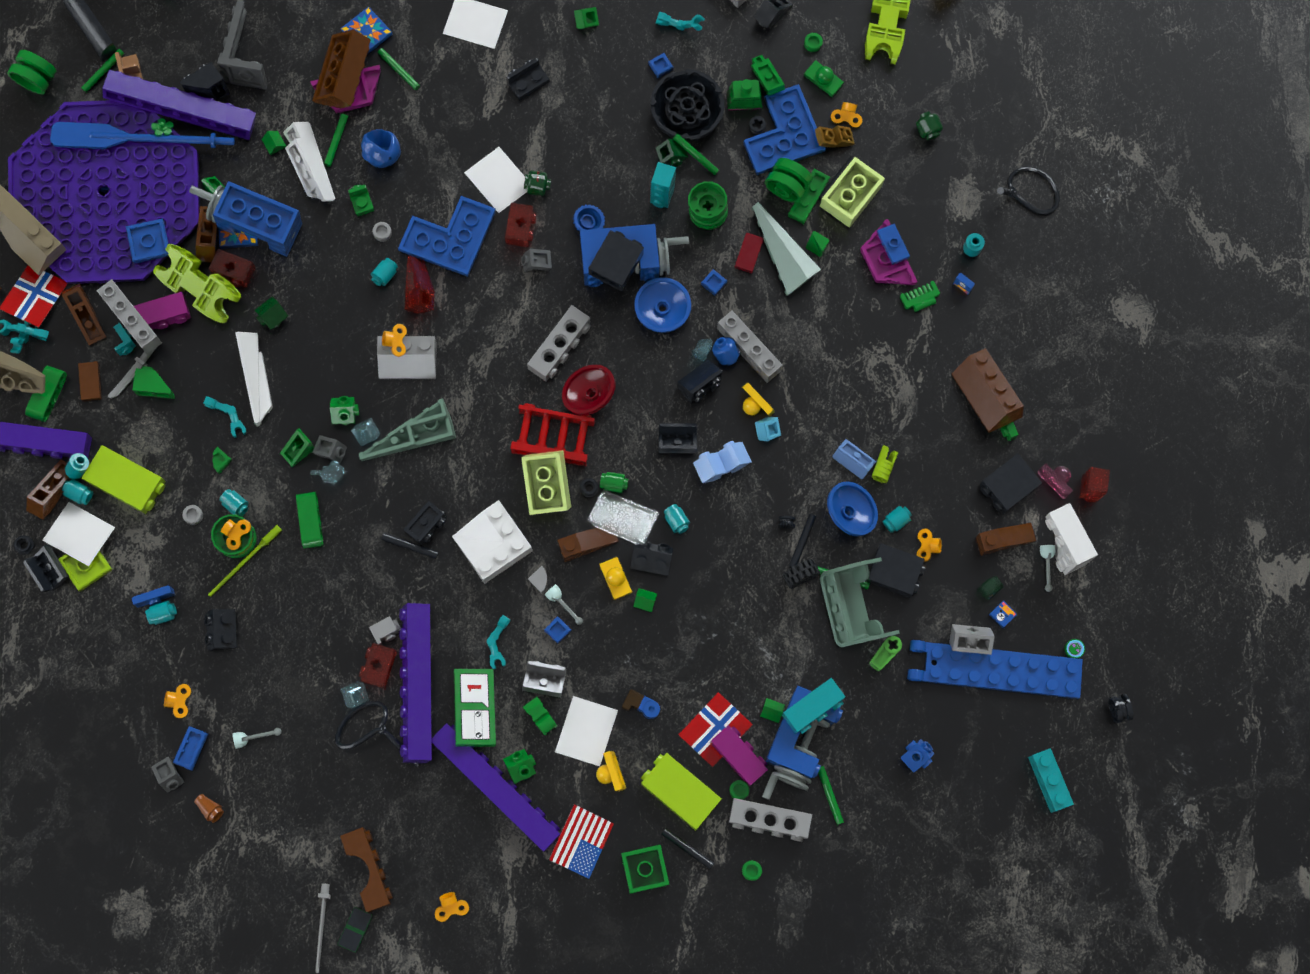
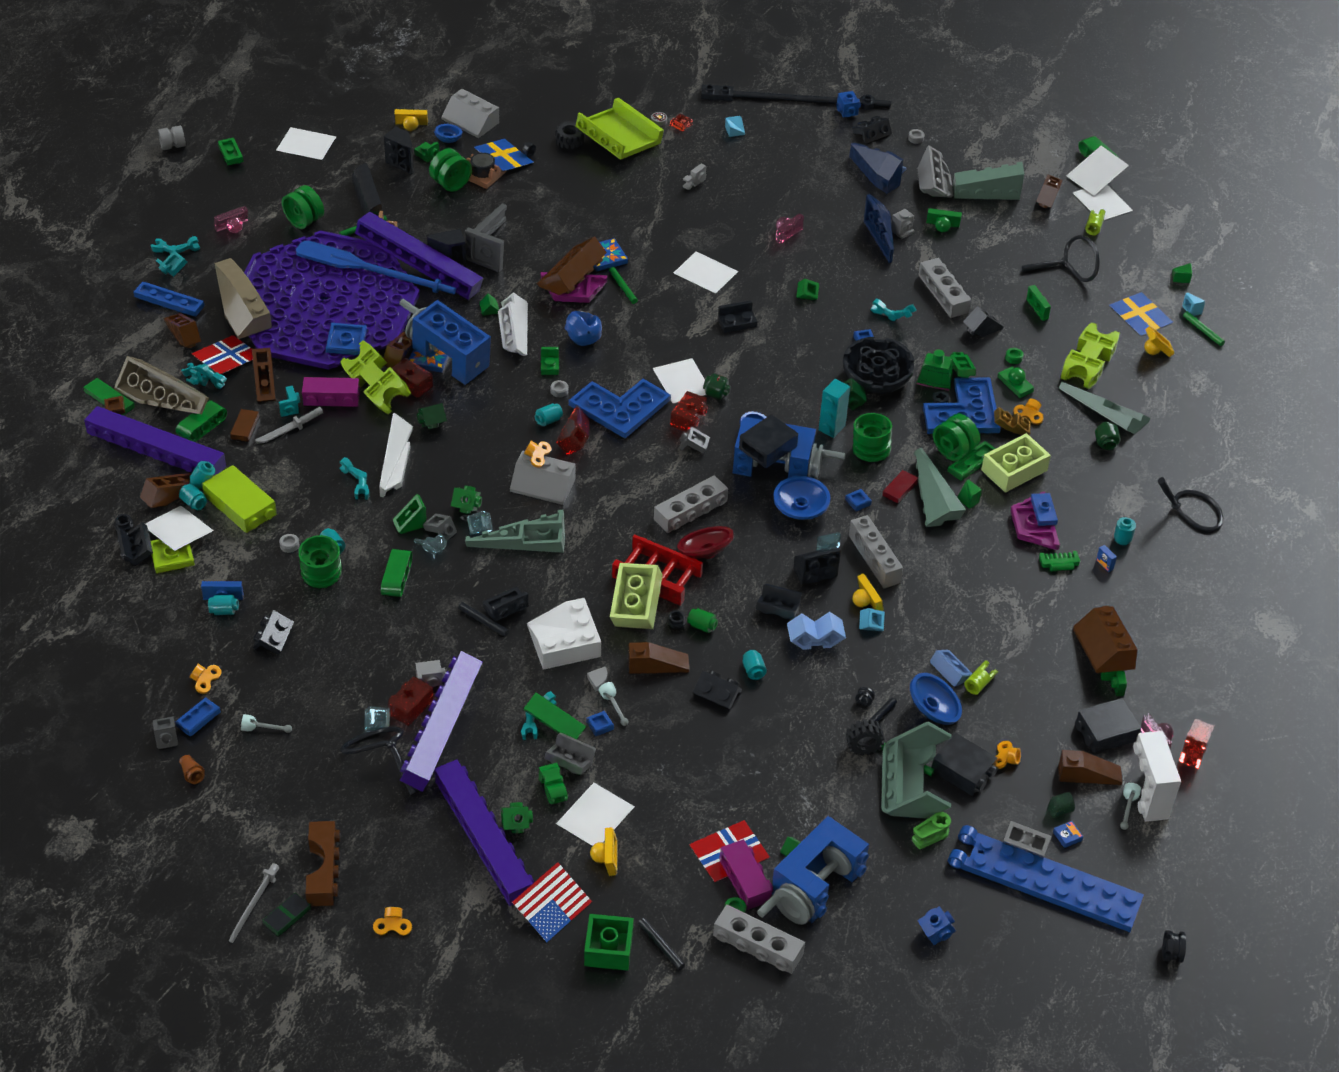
camera: 20 degrees right, 30 degrees down
light grey brick [96,279,162,354] -> none
green slope [132,366,175,399] -> none
green plant [151,118,173,137] -> none
lime piece [208,525,282,597] -> none
green tile [213,447,232,474] -> none
light orange piece [221,519,251,550] -> none
green bar [324,114,348,167] -> none
tile [454,669,496,747] -> none
clear piece [587,490,659,544] -> none
yellow tile [599,557,632,600] -> none
leg [622,689,660,719] -> none
green slope [633,588,657,612] -> none
lime brick [641,753,721,831] -> none
green bar [673,134,719,175] -> none
blue head [712,337,740,365] -> none
green tile [742,860,762,881] -> none
teal brick [782,678,846,734] -> none
green bar [818,766,844,825] -> none
teal brick [882,506,912,533] -> none
teal brick [1028,748,1074,813] -> none
tile [1064,639,1085,659] -> none
none -> green tile [524,693,586,740]
none -> sand green wedge [1059,382,1151,434]

